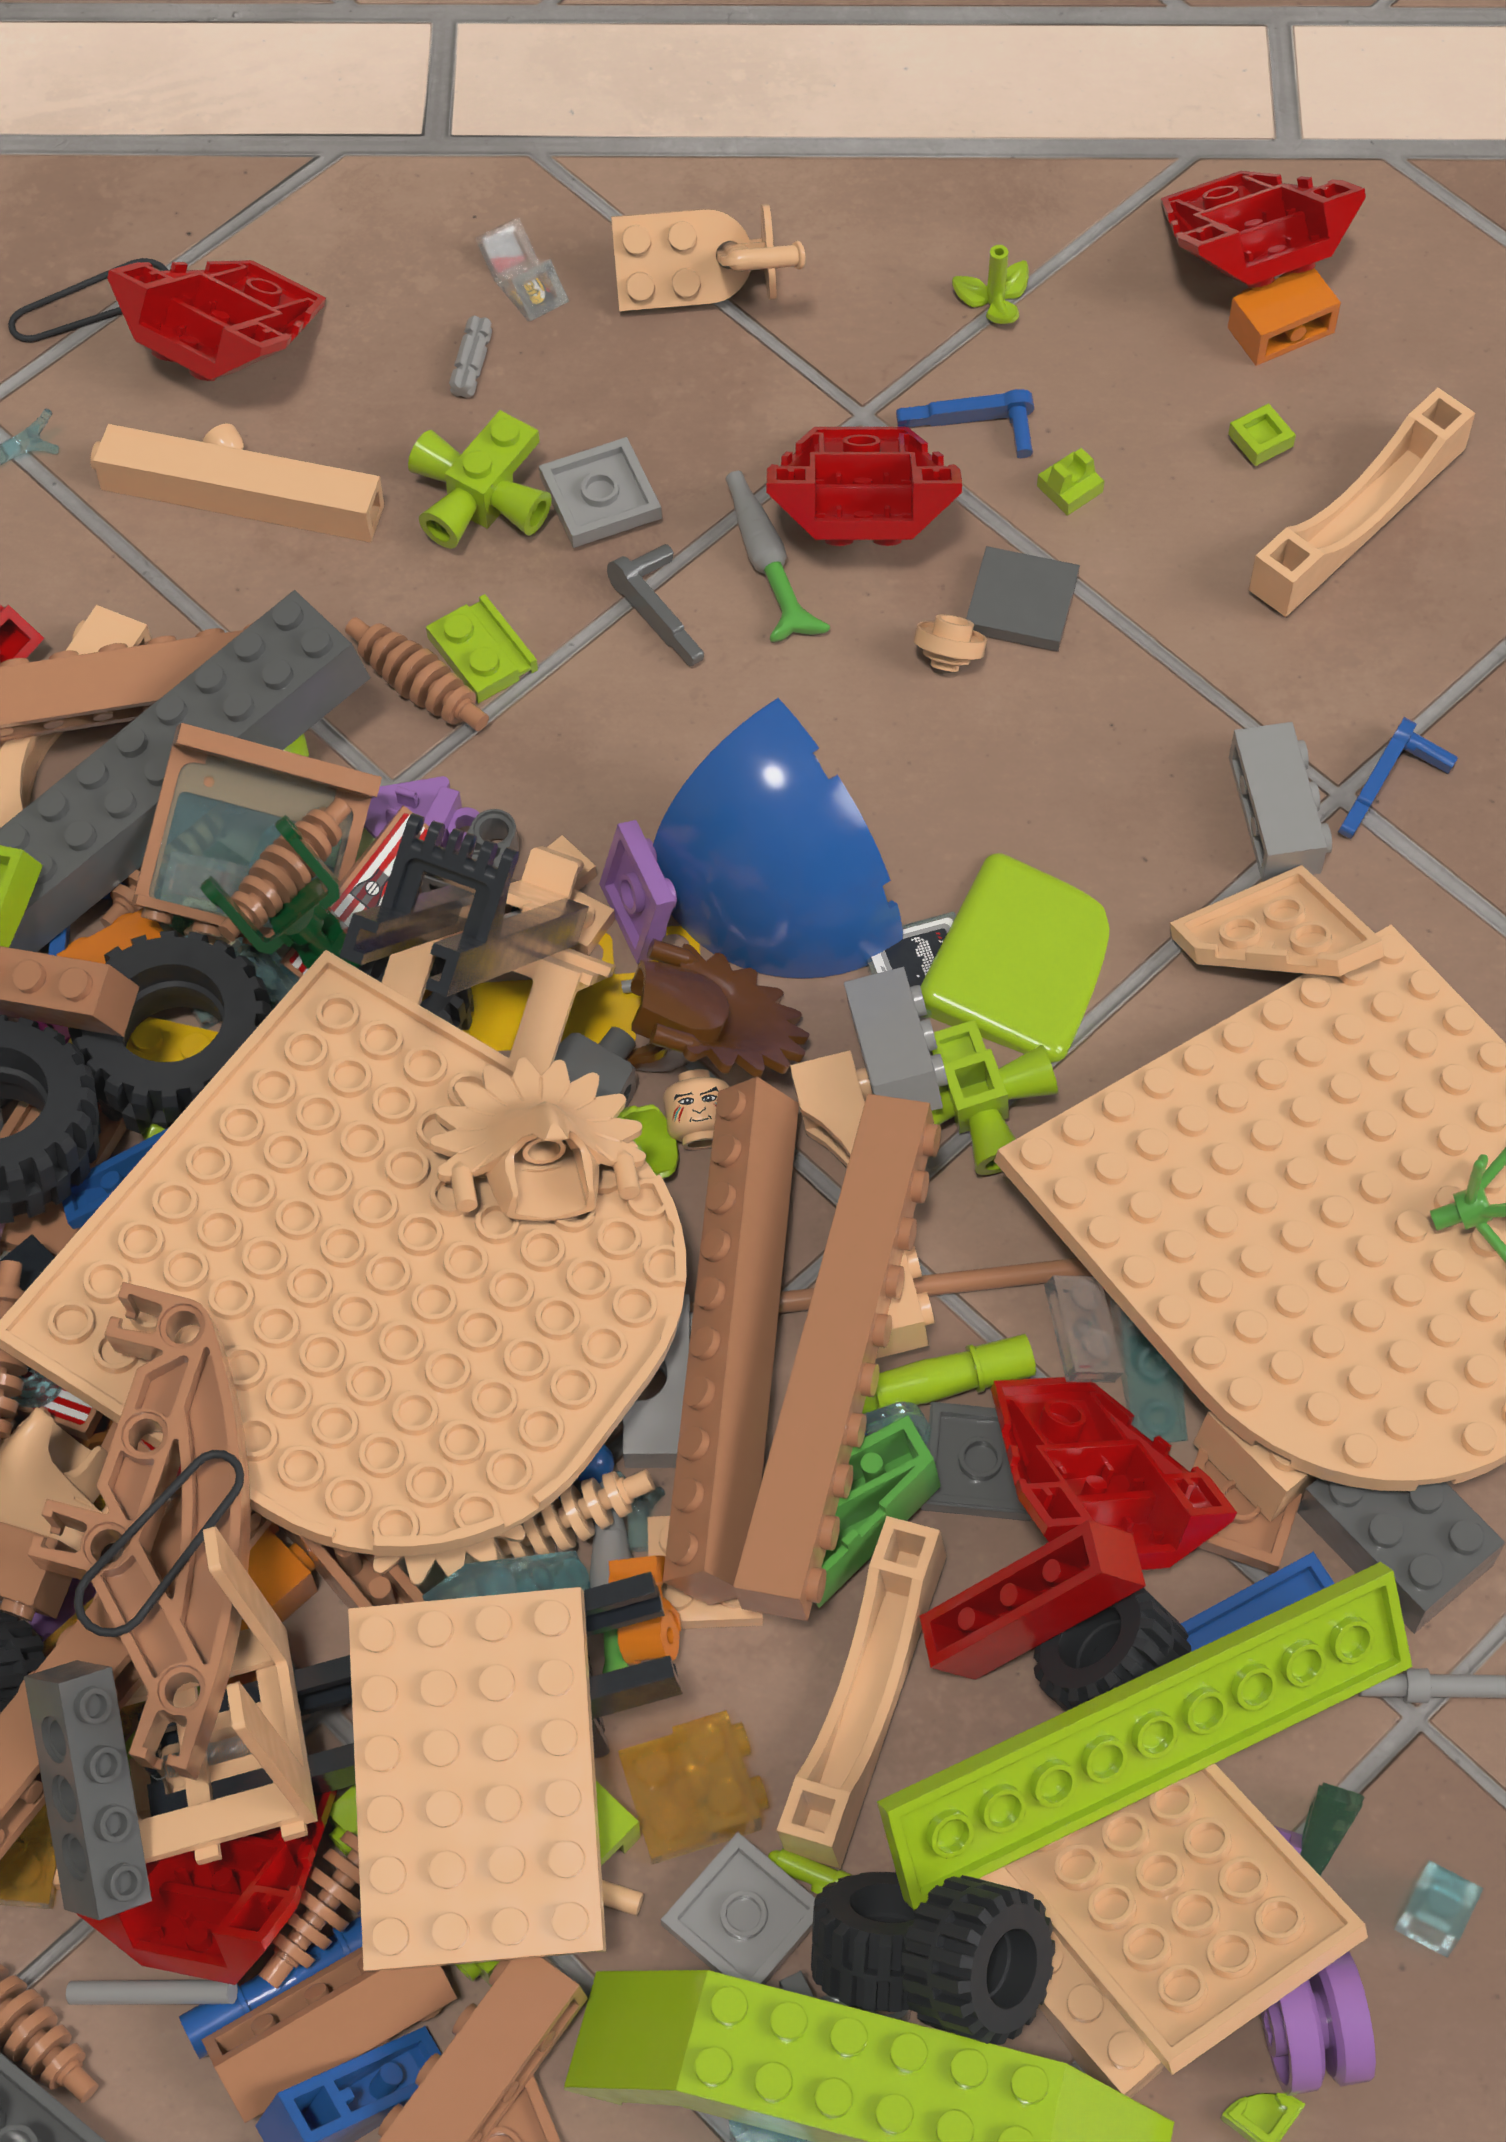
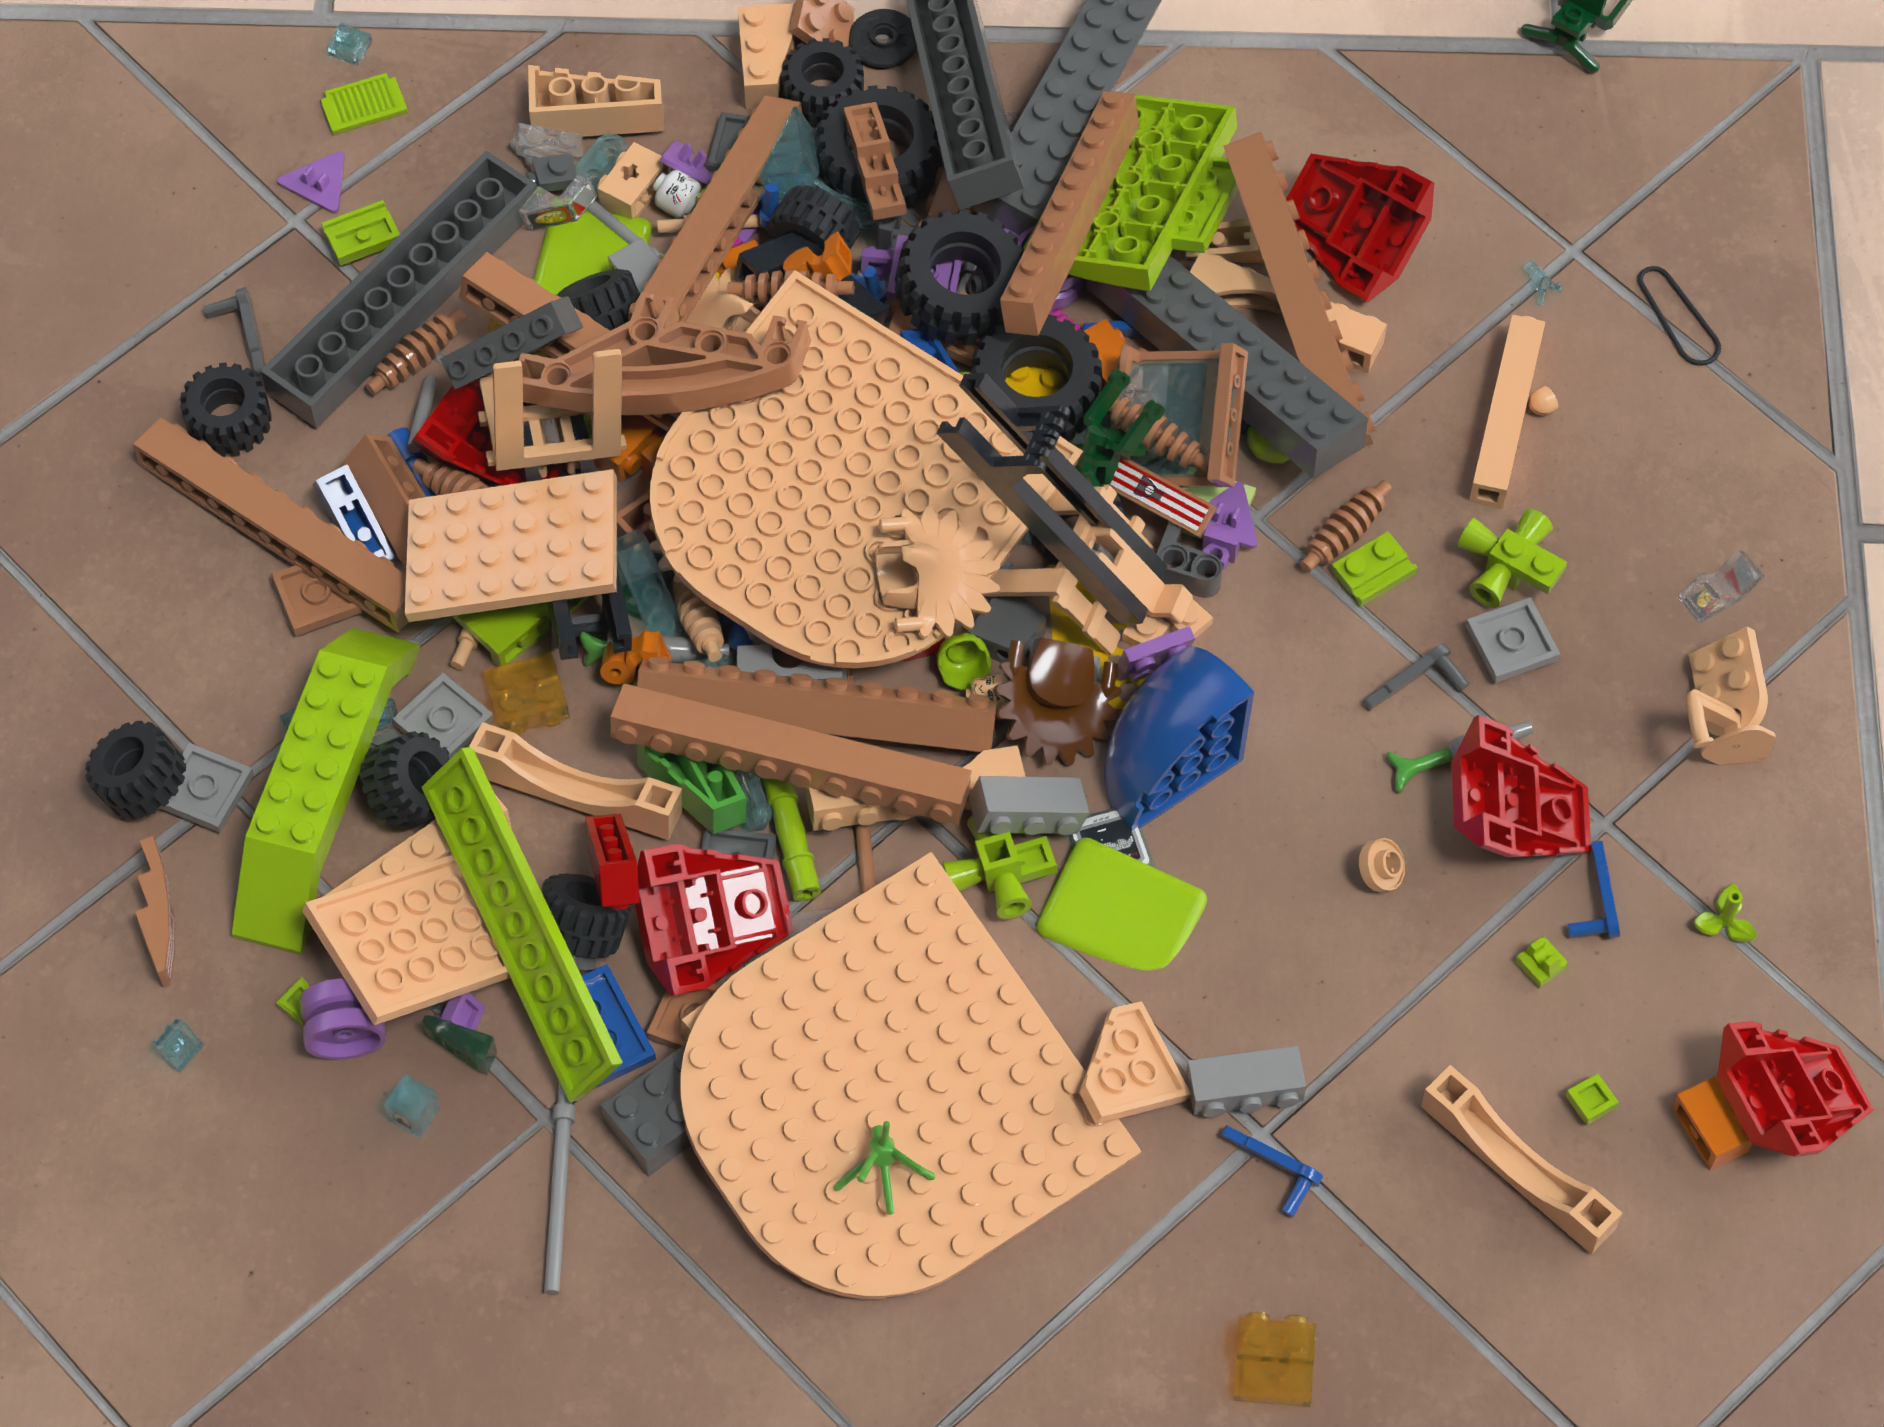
camera: 90 degrees right, 0 degrees up
black piece [74,1450,245,1637] -> none
red wedge [107,260,326,381] -> none
light grey axle [449,315,492,398] -> none
black tyre [901,1875,1055,2045] -> none
dark grey tile [966,546,1080,652] -> none

